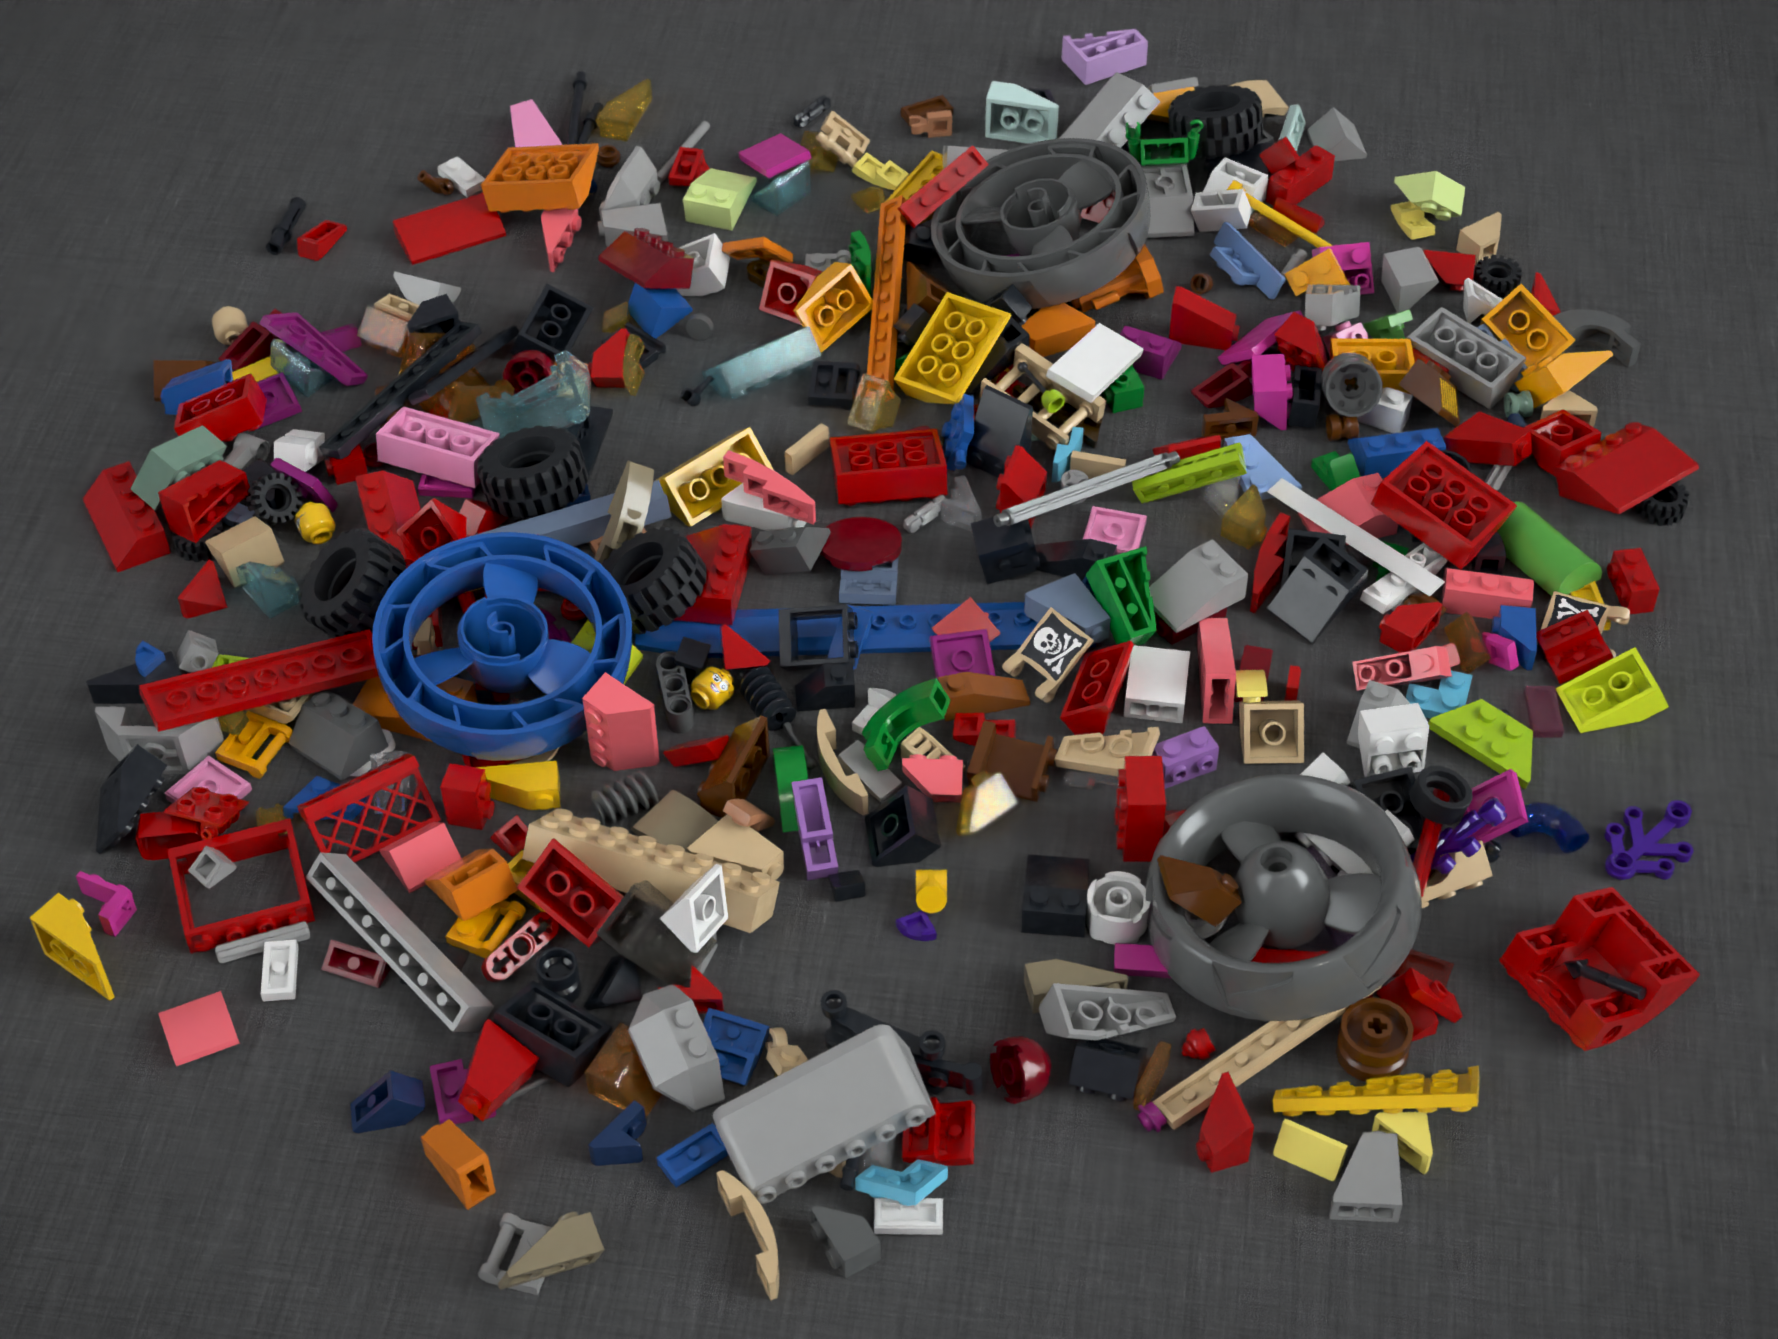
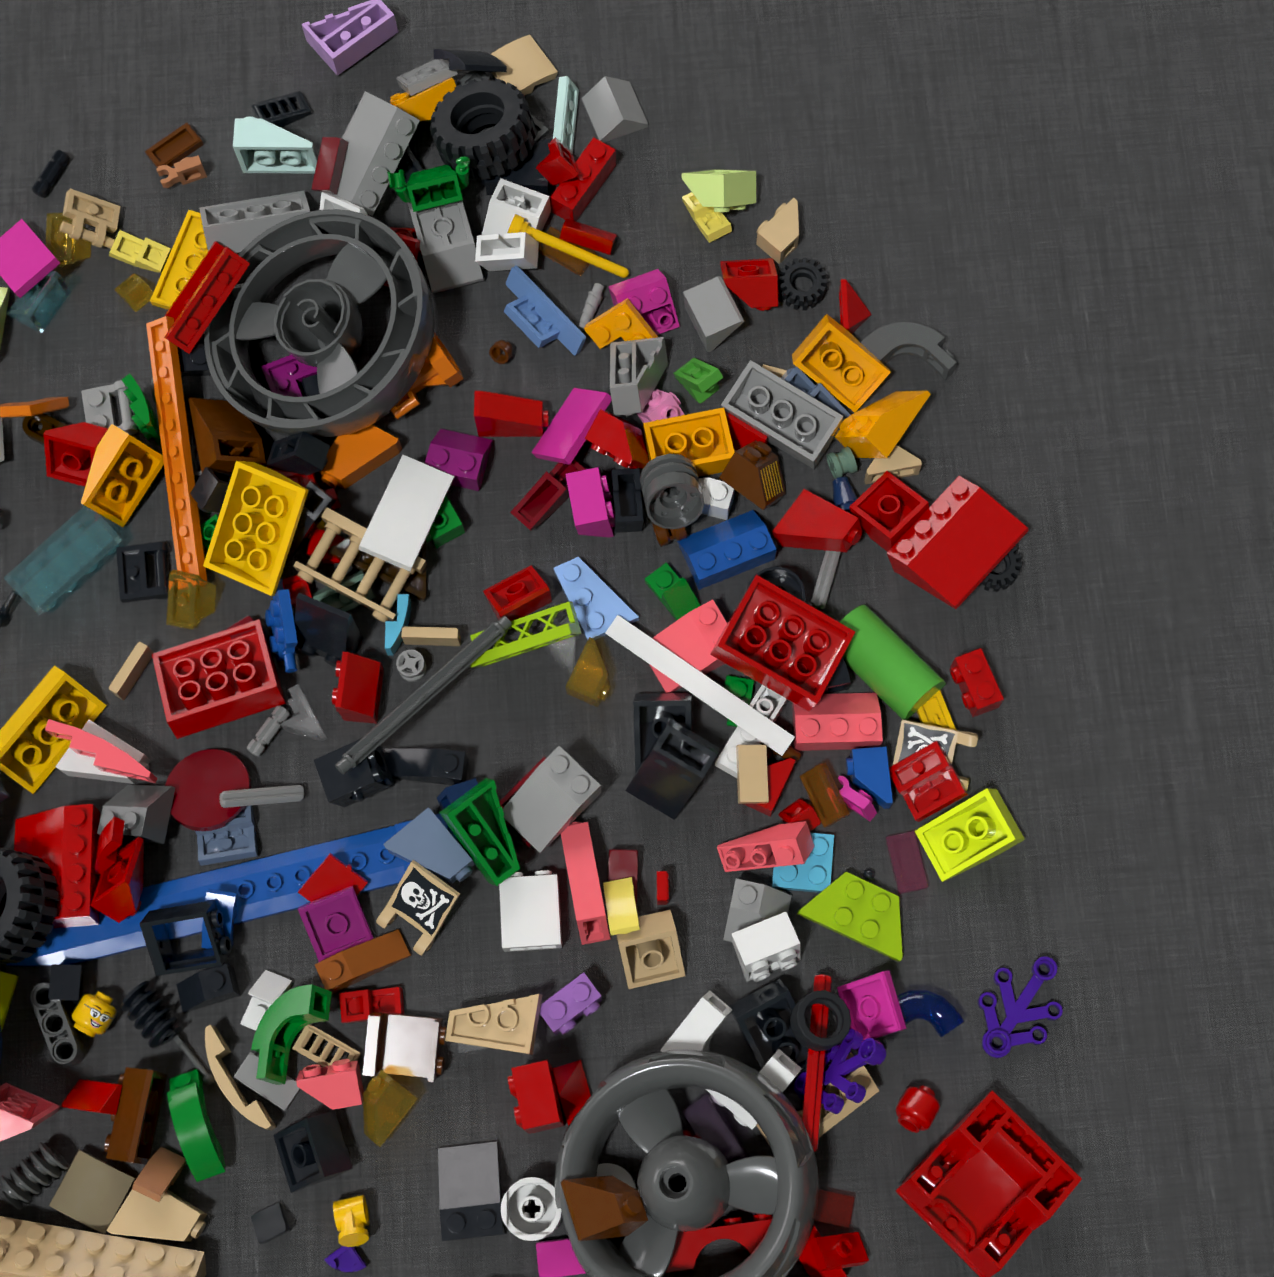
camera: 10 degrees left, 25 degrees up
red slope [720,623,770,670] -> none
medium lavender slope [792,777,838,881] -> none
lime hinge [1017,362,1065,413] -> none
red slope [1060,641,1134,735] -> none
bright pink tile [1083,506,1147,555] -> none
reddish brown slope [1201,398,1259,440] -> none
red slope [1250,512,1290,613] -> none
white slope [1464,278,1503,323] -> none
black piece [1563,959,1646,1000] -> none
none -> red slope [90,837,144,923]
none -> red slope [95,817,125,875]
none -> light grey axle [219,785,304,808]
none -> dark red slope [311,137,348,195]
none -> black slope [434,49,507,72]
none -> tan tile [736,745,769,804]
none -> red head [895,1086,940,1133]

